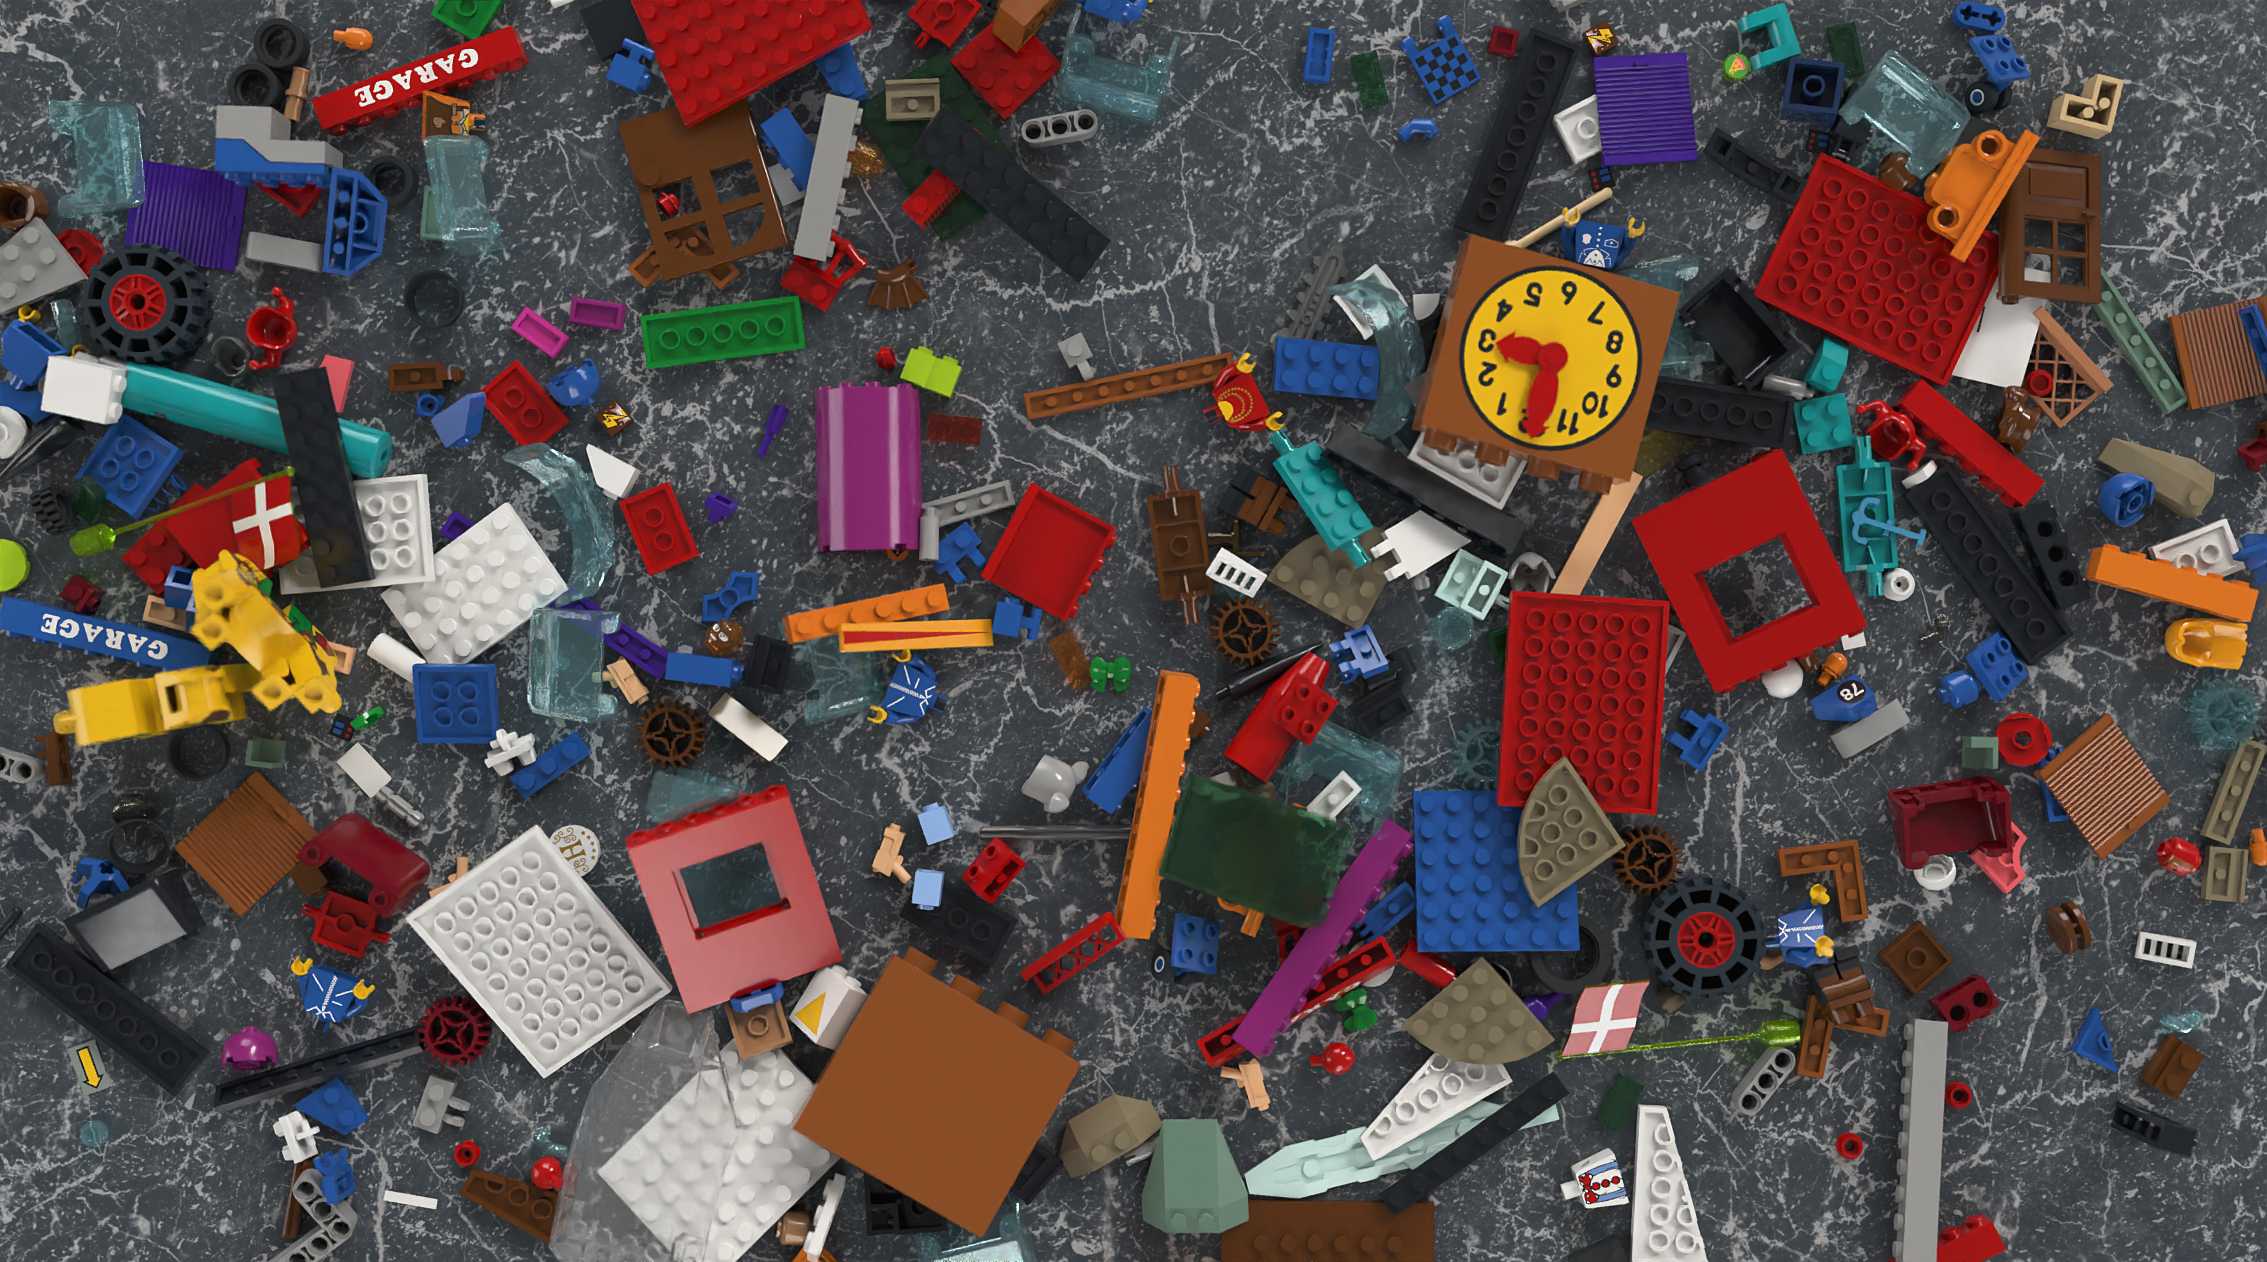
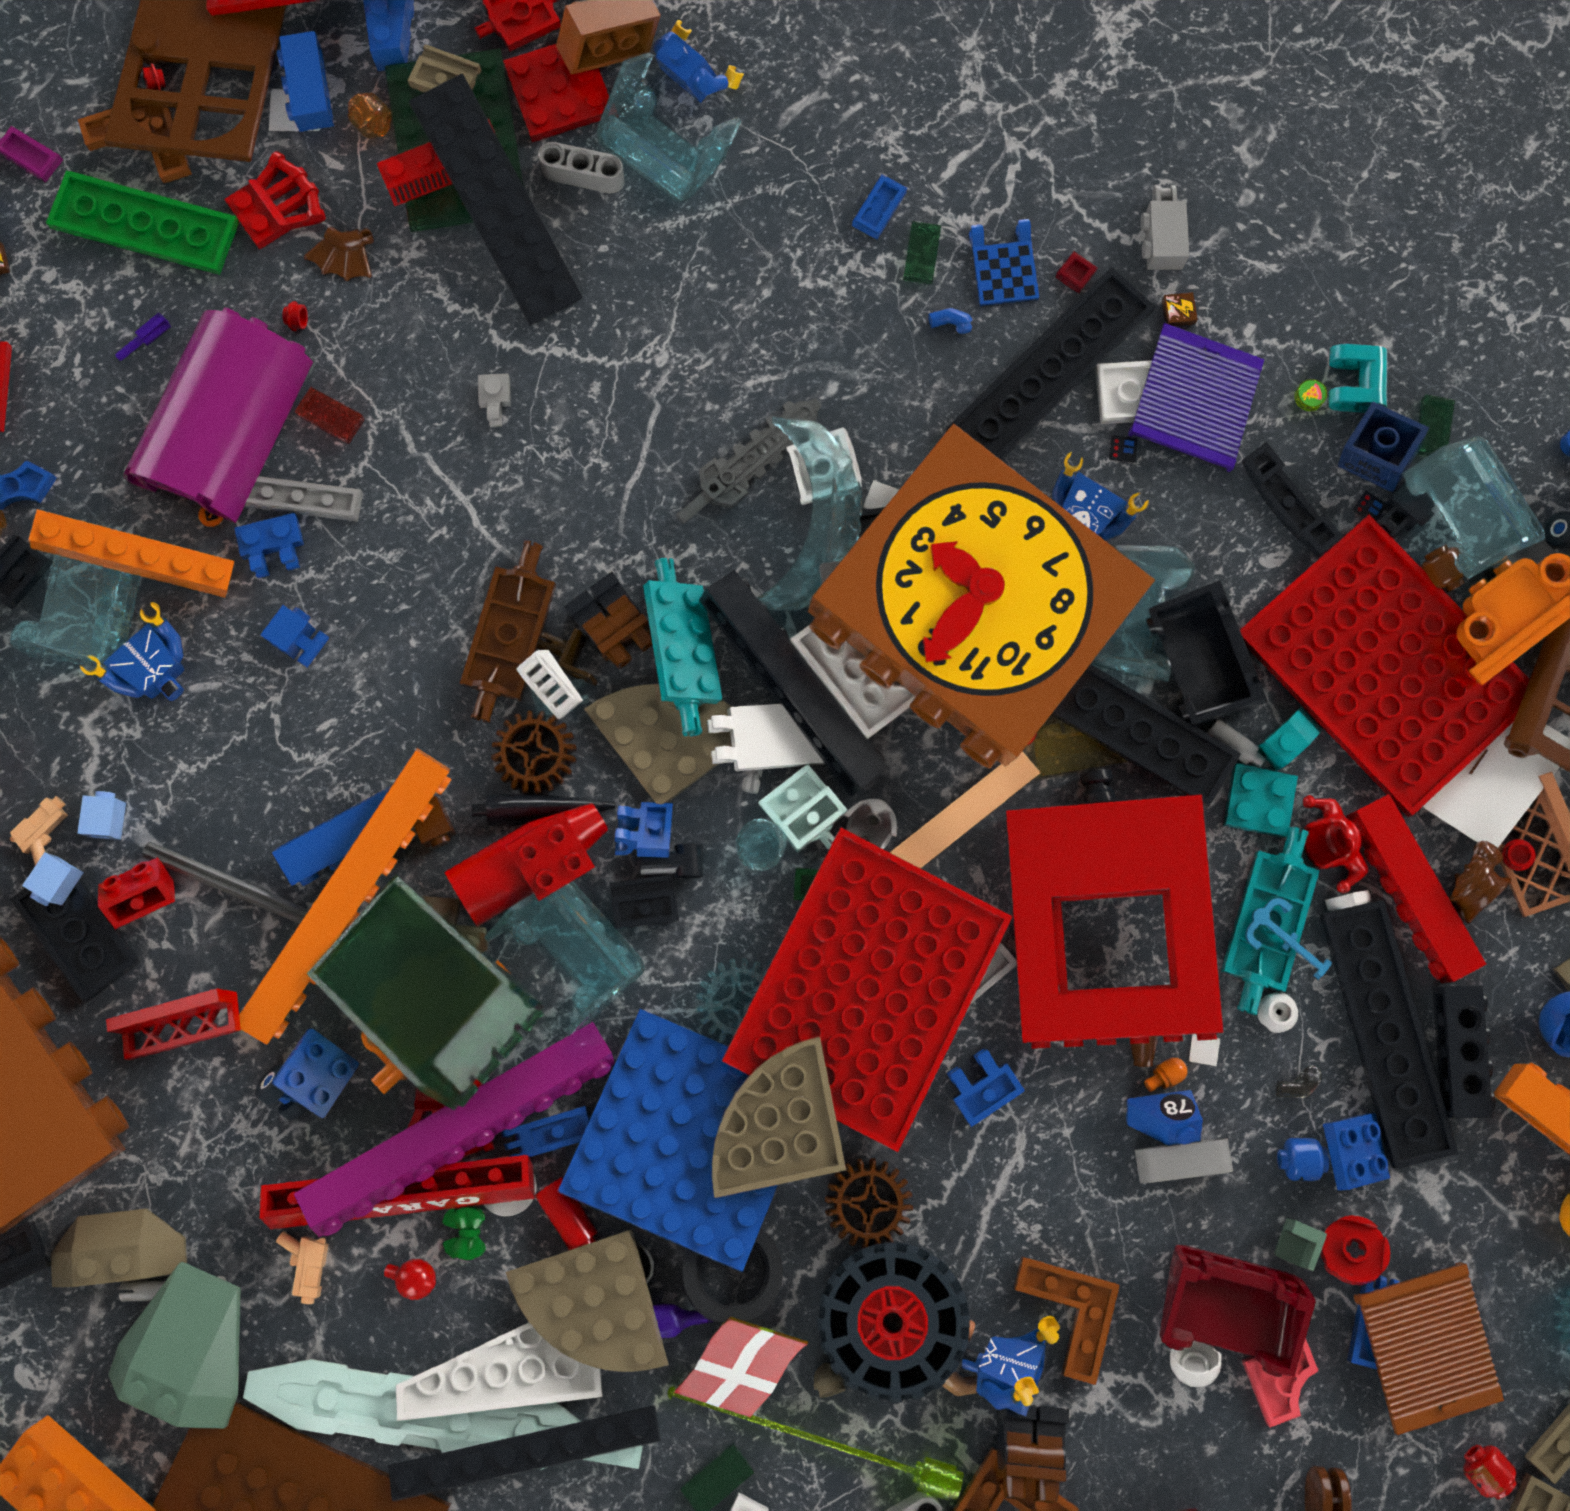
camera: 15 degrees right, 10 degrees down
dark purple tile [704,491,739,525] -> none
light grey brick [793,94,863,262] -> none
light orange tile [838,619,993,652] -> none
lime brick [900,346,962,399] -> none
light grey cylinder [919,507,939,561] -> none
red panel [981,482,1118,622] -> none
light grey piece [1021,755,1089,813] -> none
dark orange tile [1023,352,1233,421] -> none
clear orange slope [1048,630,1092,691] -> none
green piece [1089,656,1131,692] -> none
red torso [1202,353,1285,431] -> none
blue plate [1272,337,1381,401] -> none
white plate [1306,770,1362,827] -> none
tan piece [1505,188,1613,249] -> none
white hair [1762,659,1803,699] -> none
reddish brown tile [1877,920,1954,996] -> none

